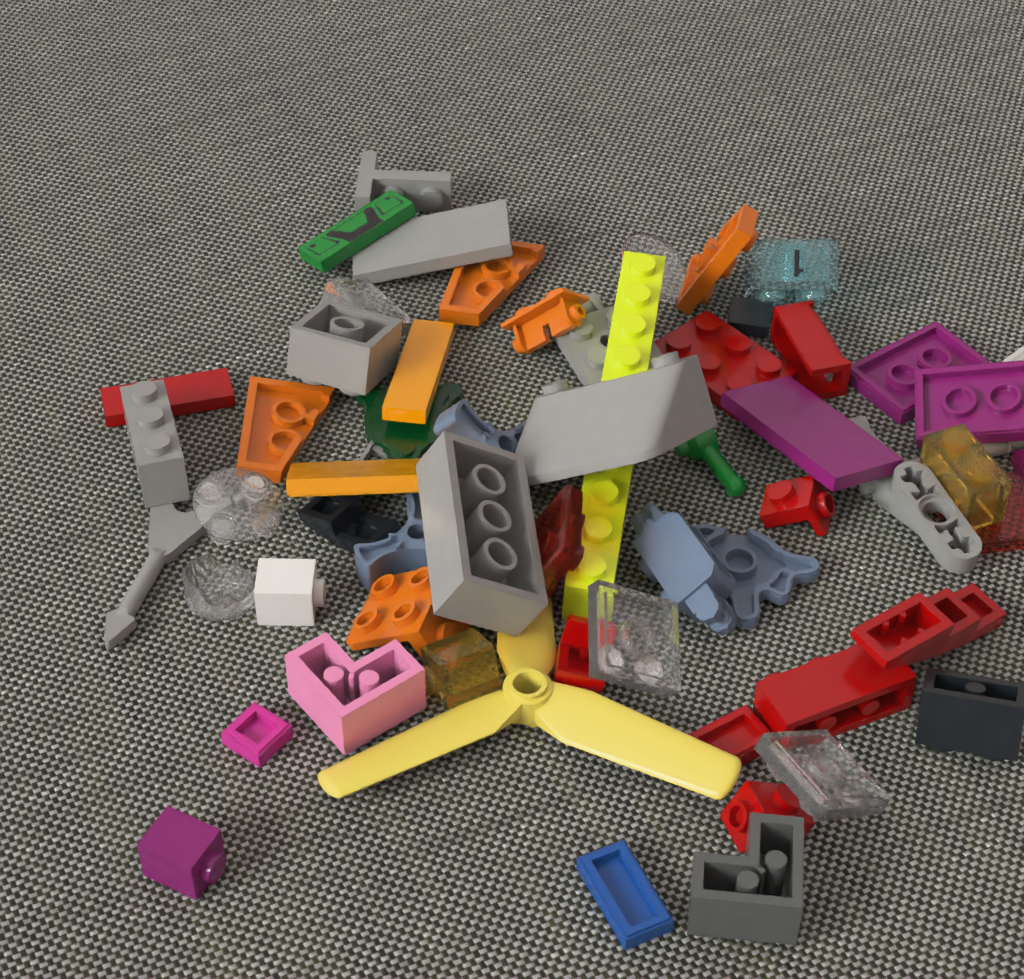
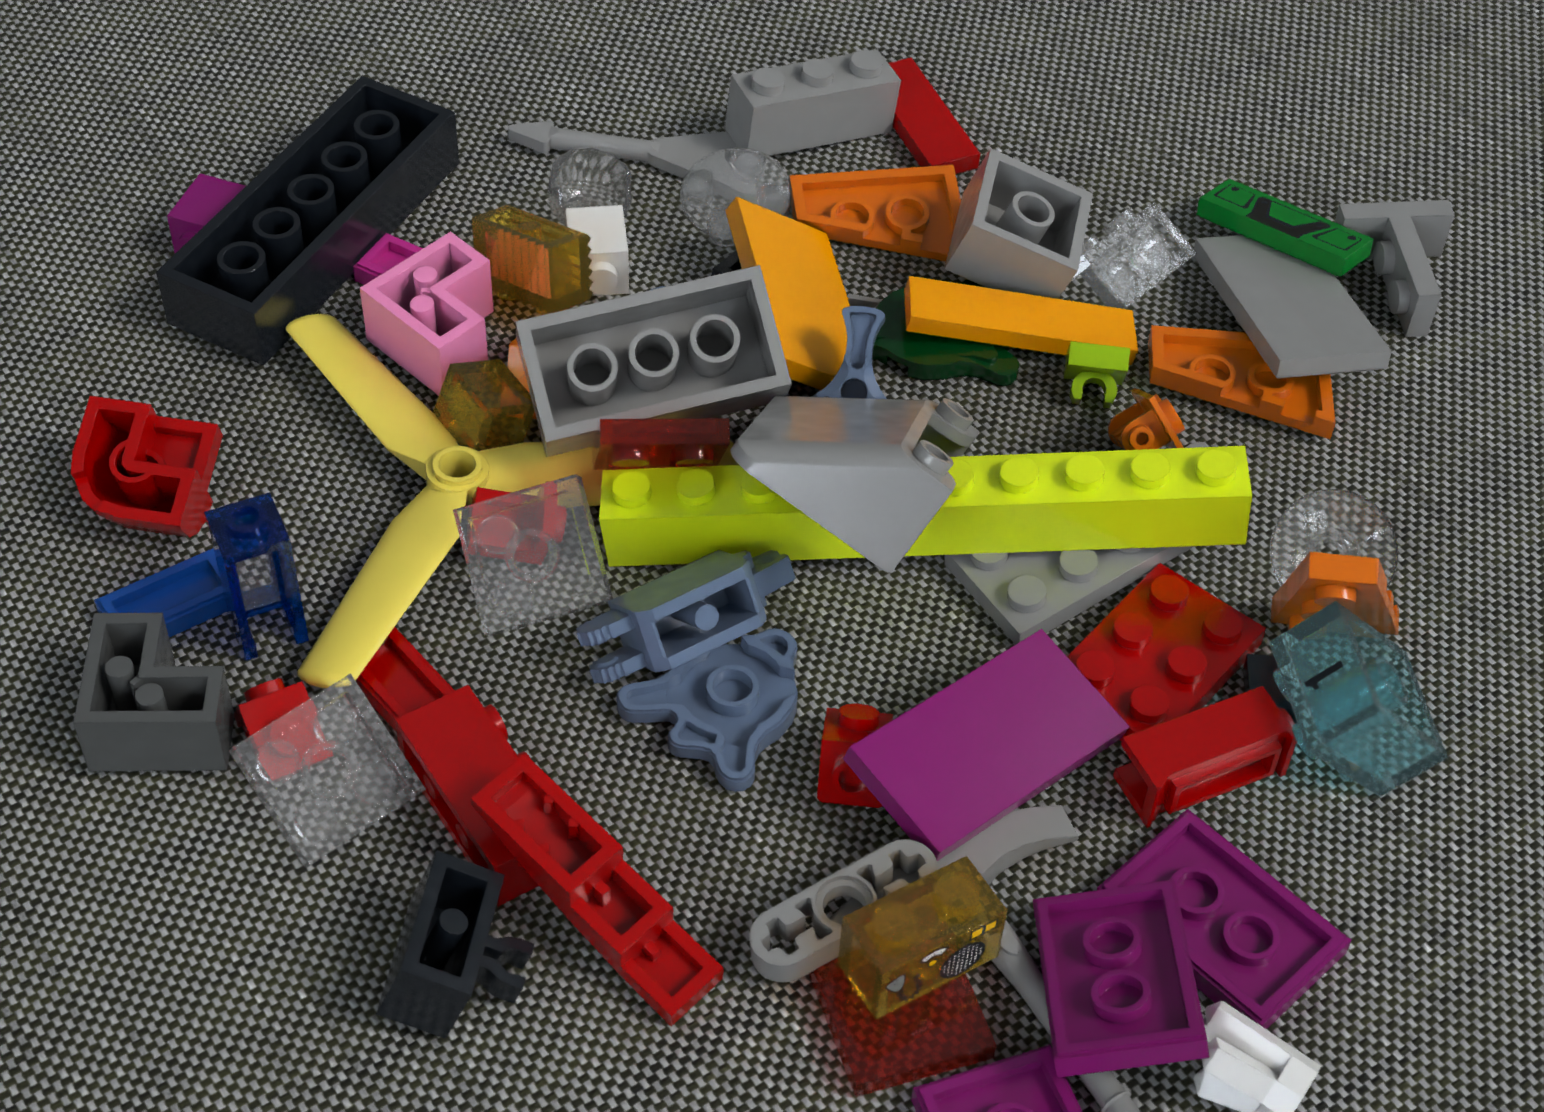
camera: 80 degrees right, 5 degrees up
green piece [674,428,747,498] -> none
none -> red brick [71,396,223,537]
none -> black brick [156,76,459,366]
none -> clear blue window [204,492,309,661]
none -> clear yellow brick [472,204,594,315]
none -> lime tile [1063,341,1130,408]

